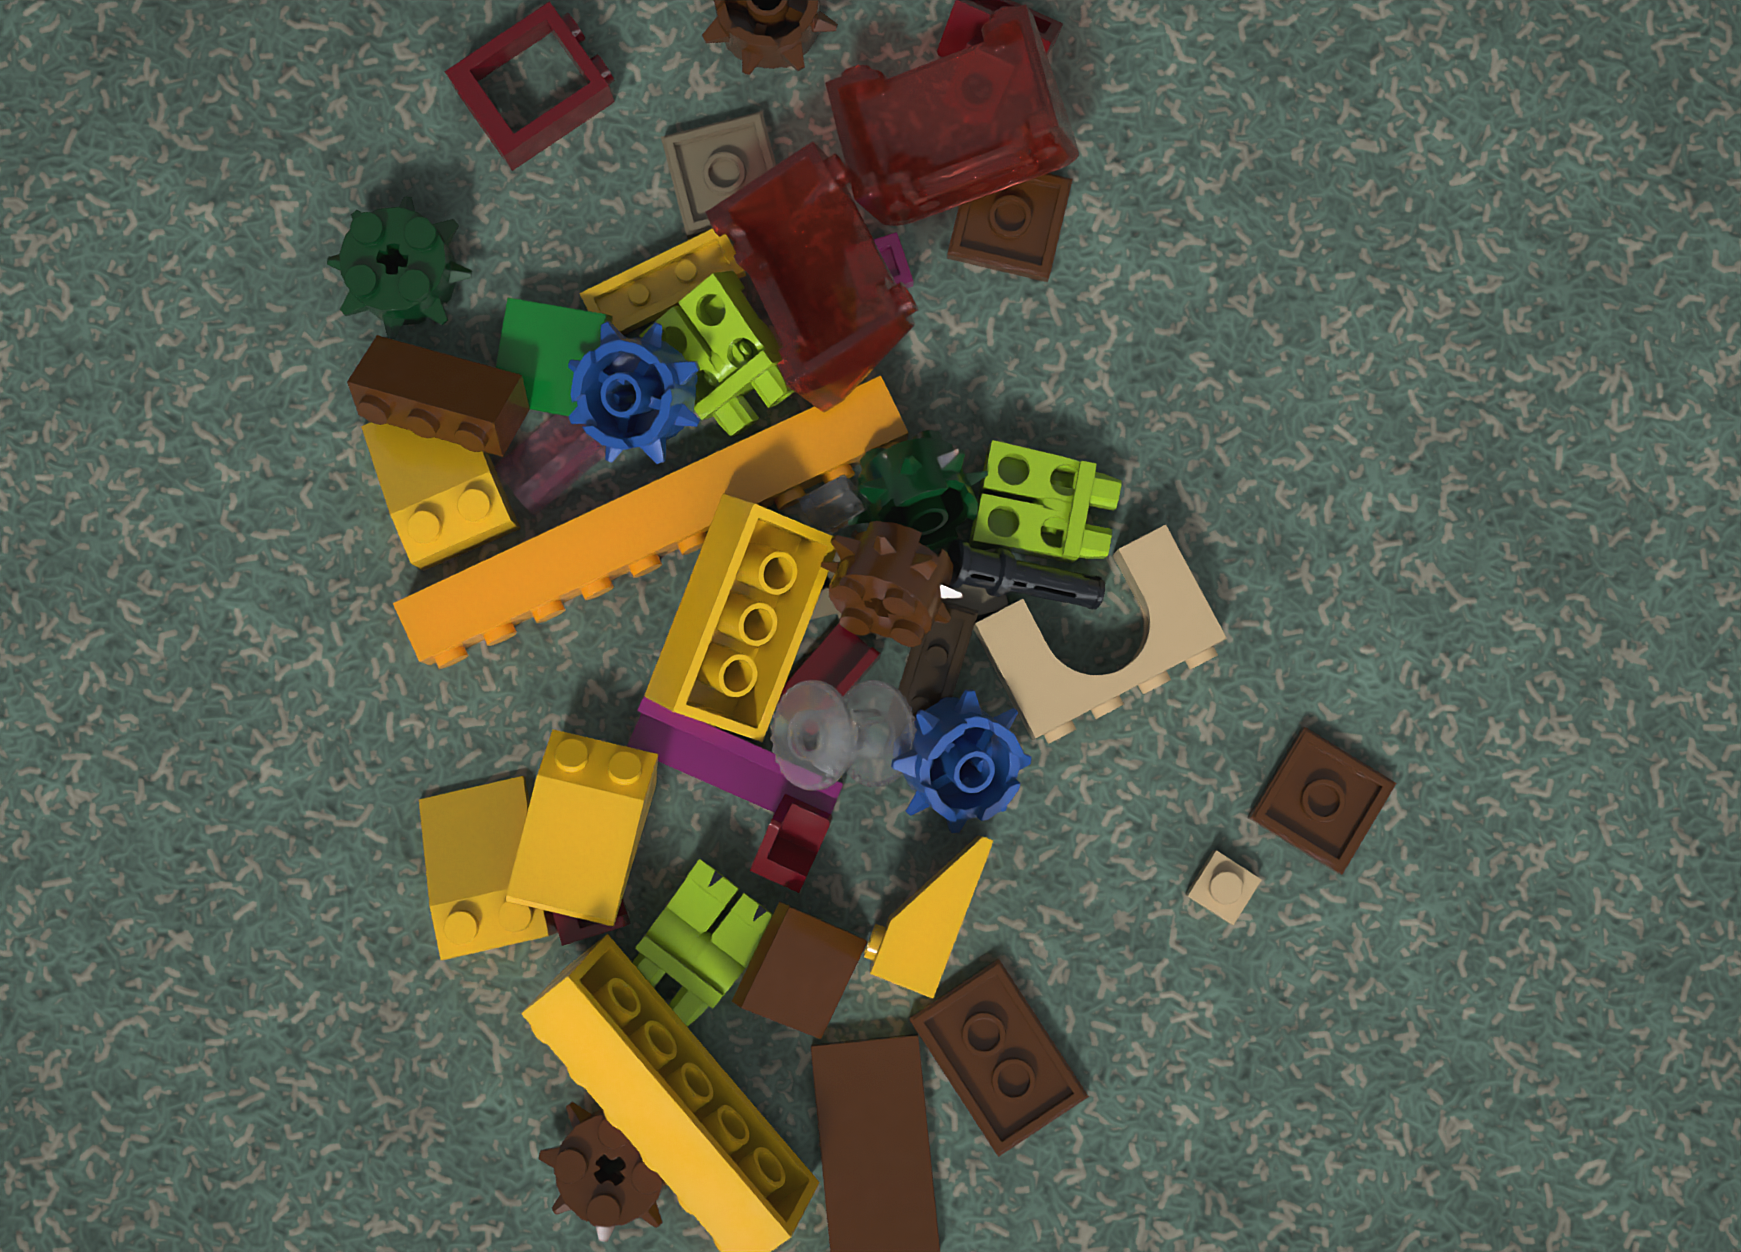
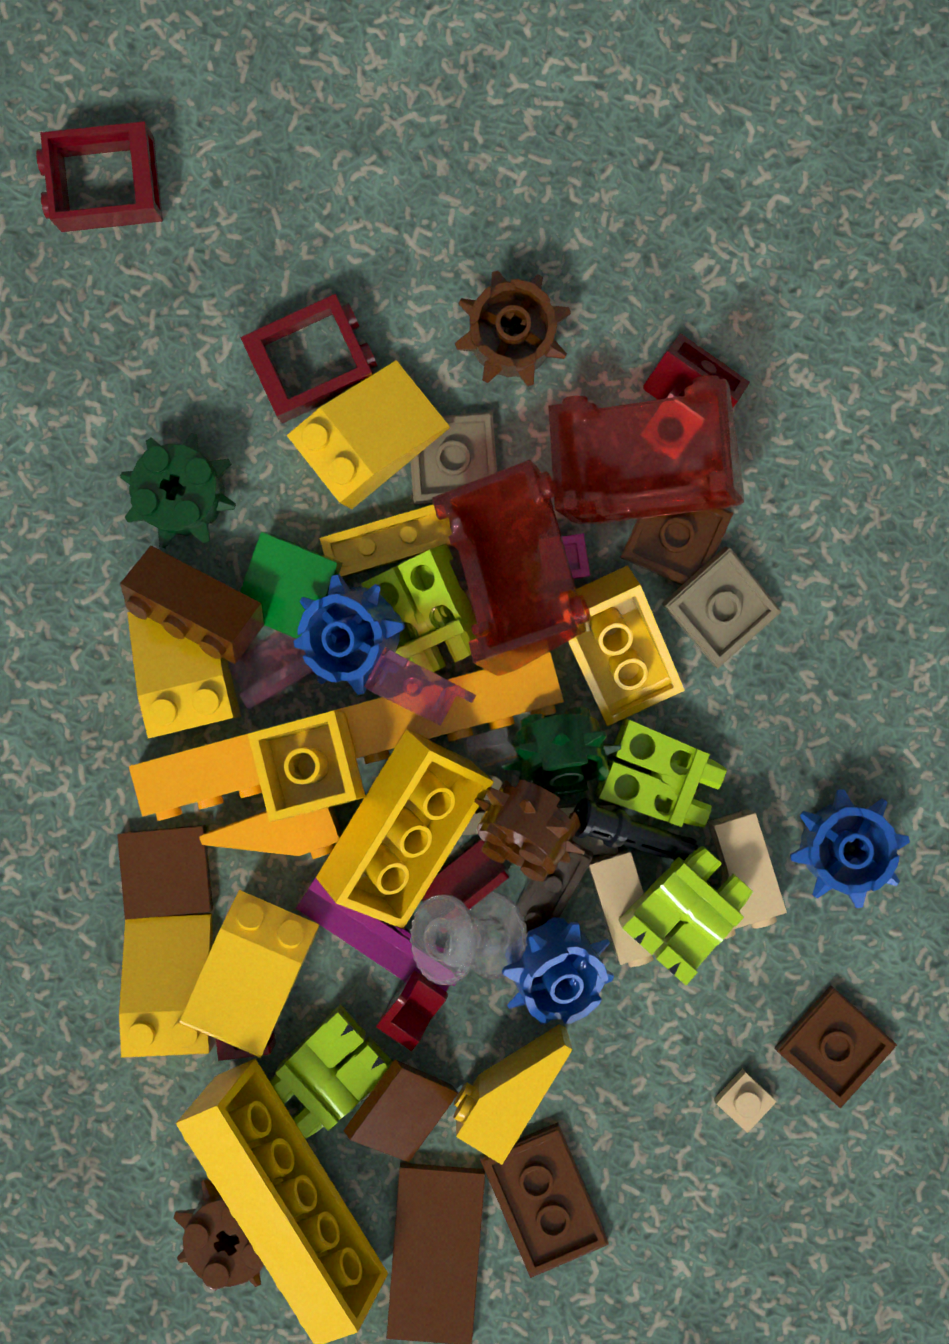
camera: 10 degrees right, 5 degrees up
none -> reddish brown tile [117,825,213,920]
none -> light orange slope [199,806,342,859]
none -> yellow brick [248,710,366,822]
none -> yellow slope [286,360,451,509]
none -> clear pink panel [364,647,476,726]
none -> yellow slope [550,565,685,726]
none -> lime hips [618,845,753,986]
none -> dark tan tile [661,546,782,668]
none -> blue brick [790,789,910,908]

